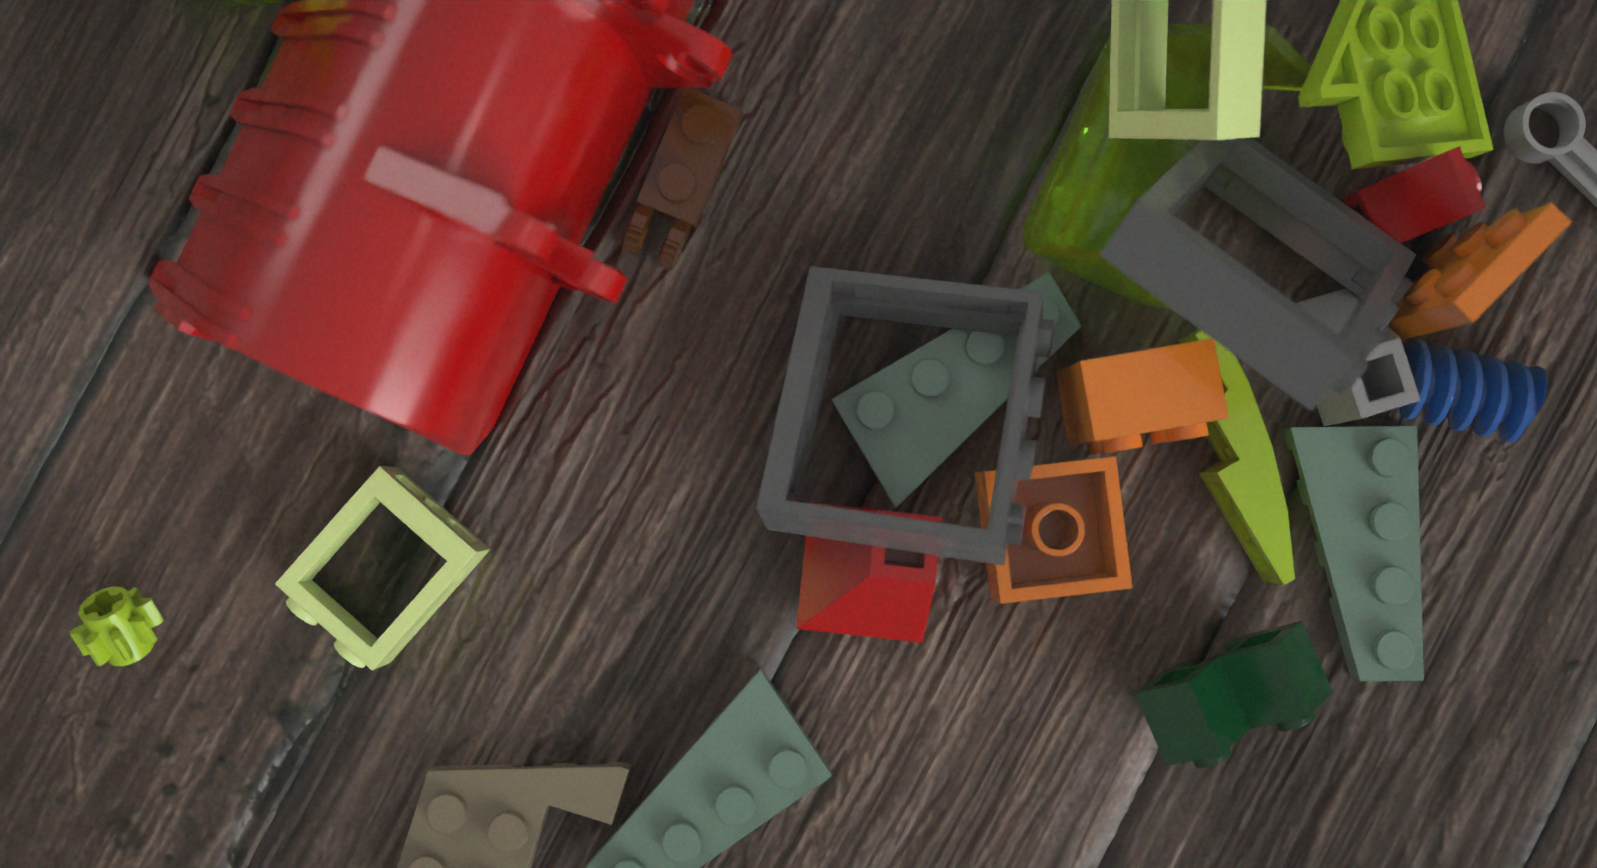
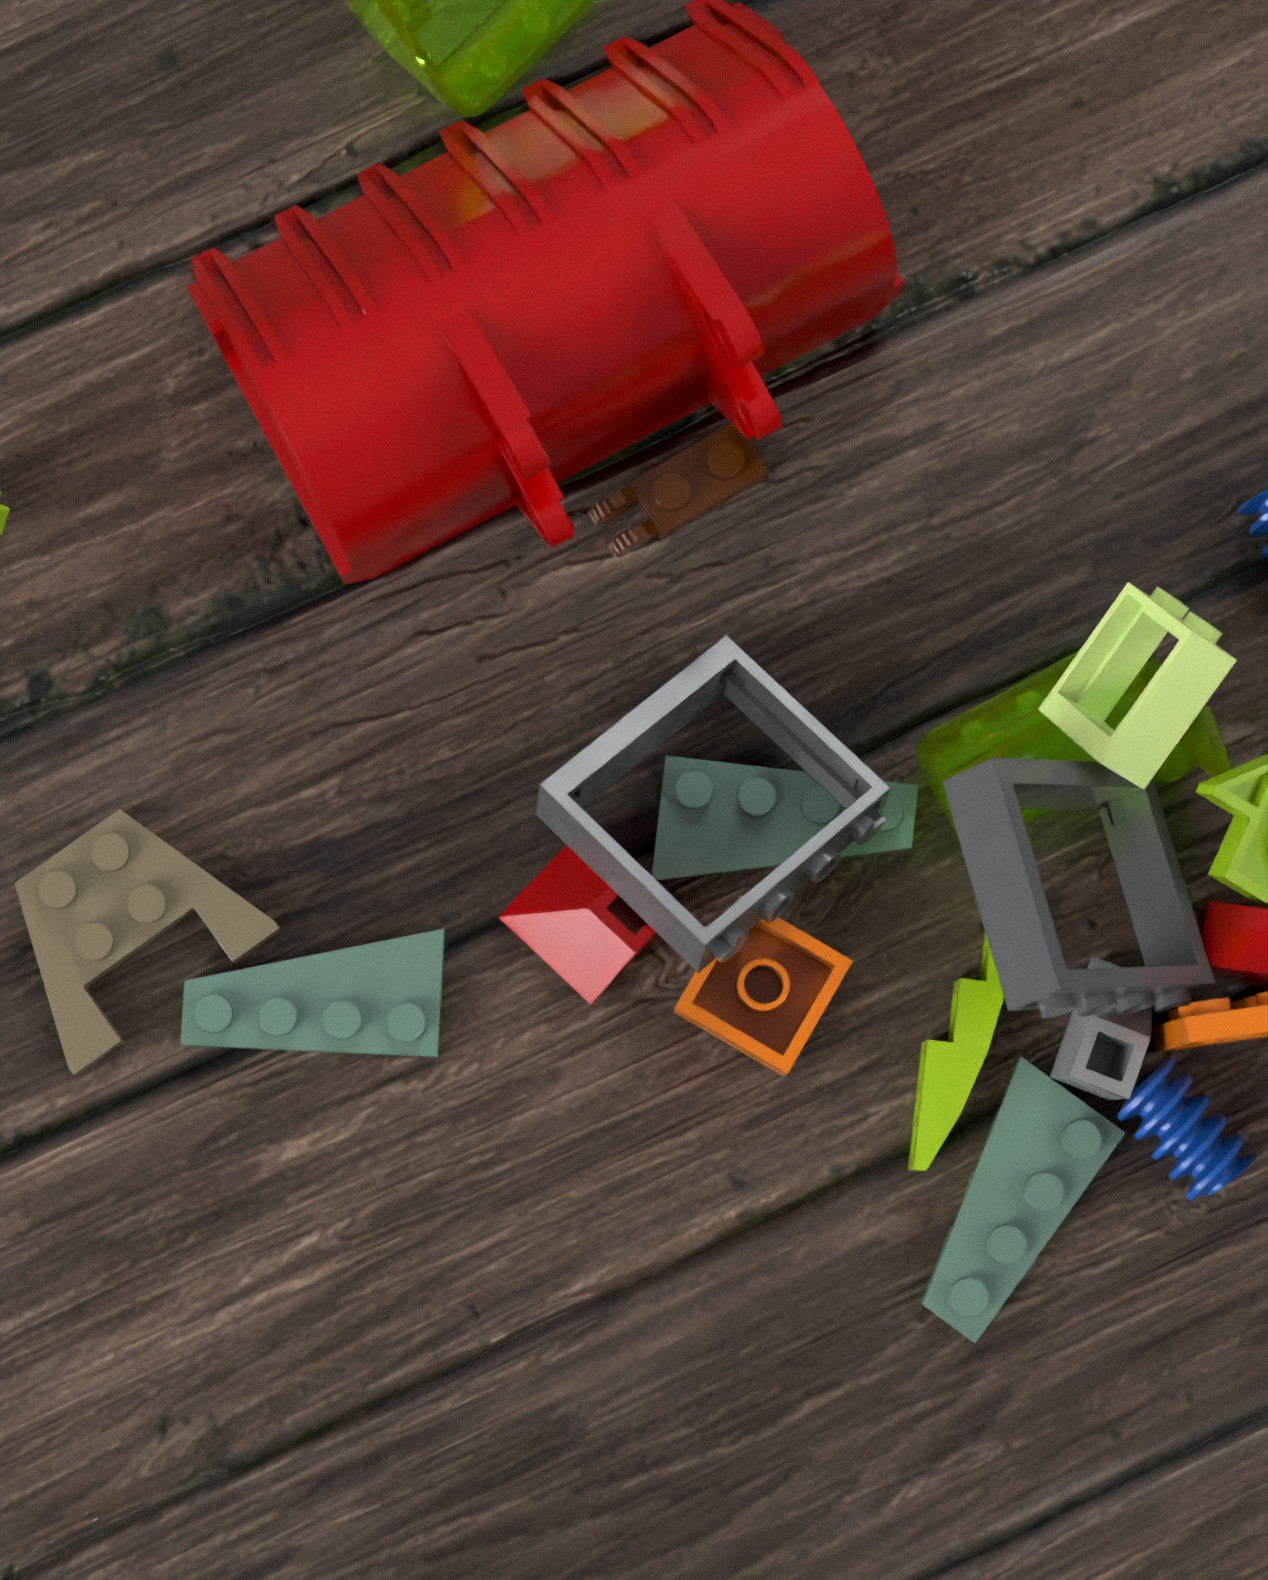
camera: 35 degrees right, 5 degrees down
yellowish green window [275,466,491,670] -> none
orange brick [1056,338,1229,455] -> none
dark green brick [1135,621,1333,768] -> none

